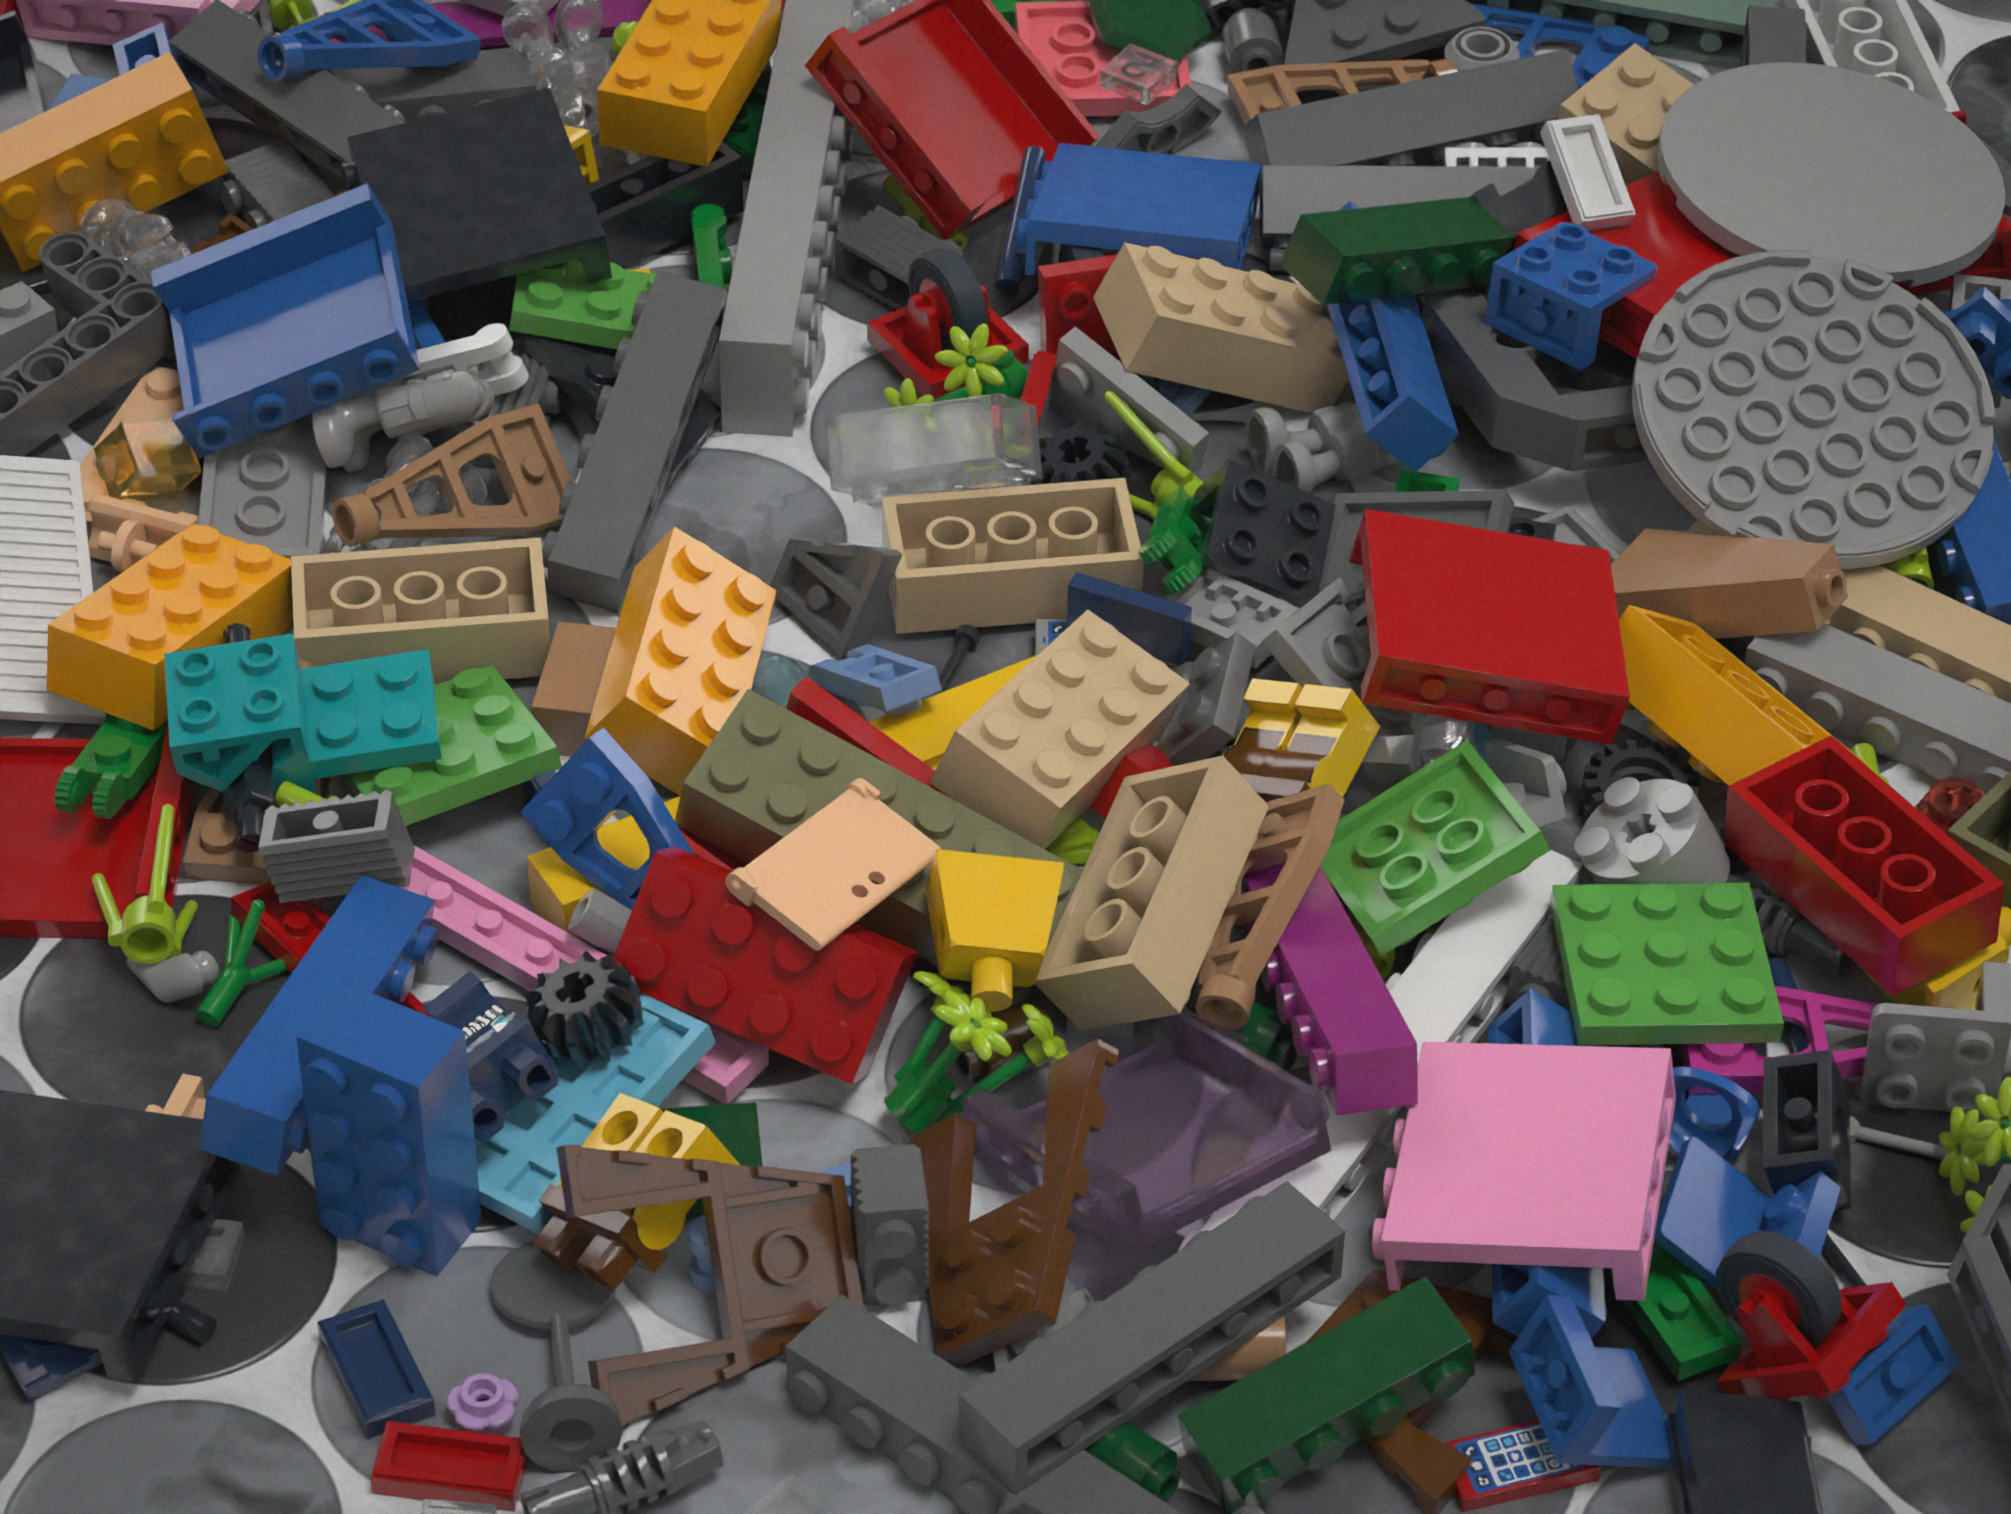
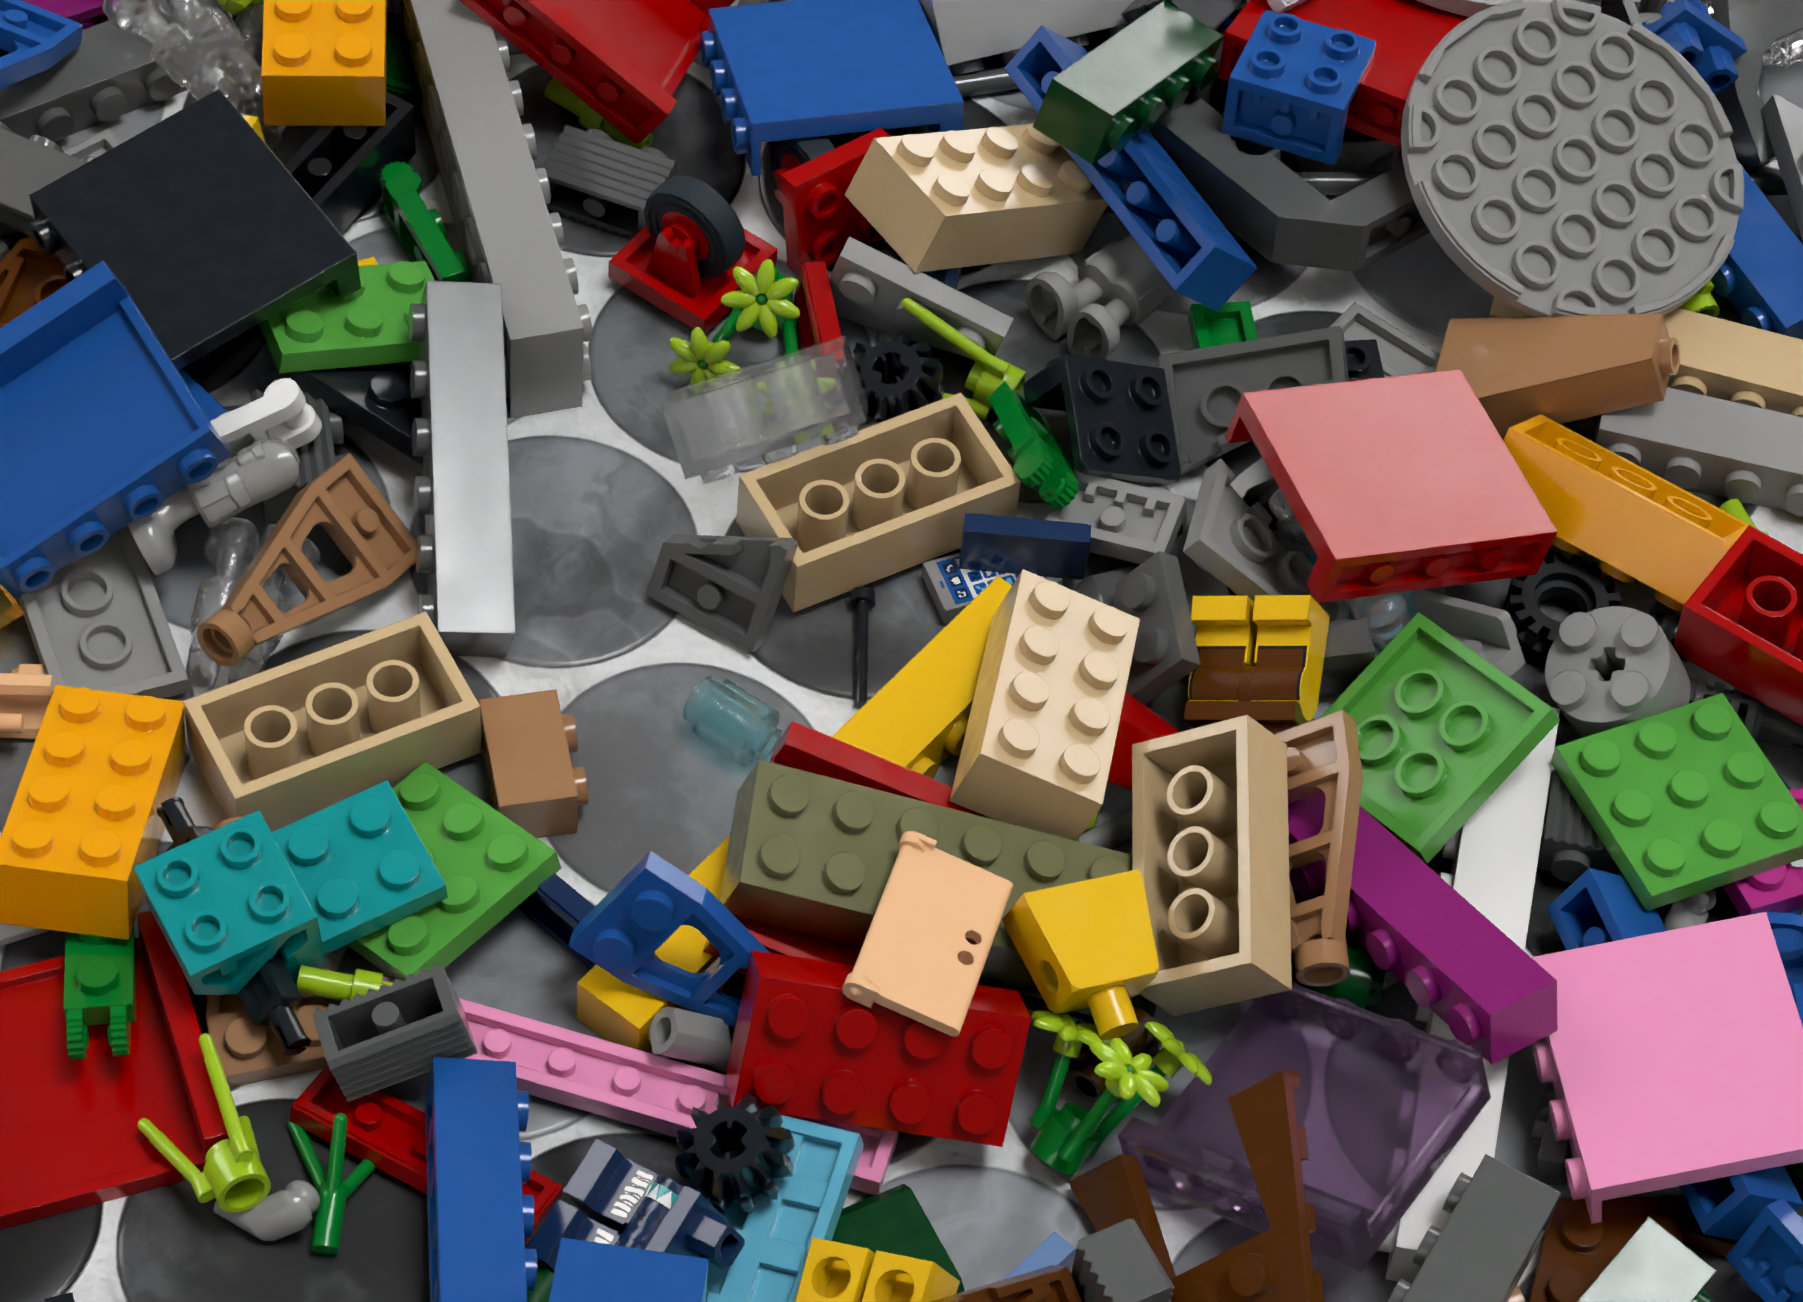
camera: 25 degrees left, 10 degrees up
light orange brick [584,526,777,796] -> none
medium blue plate [809,644,942,715] -> none
dark blue bar [996,146,1046,293] -> none

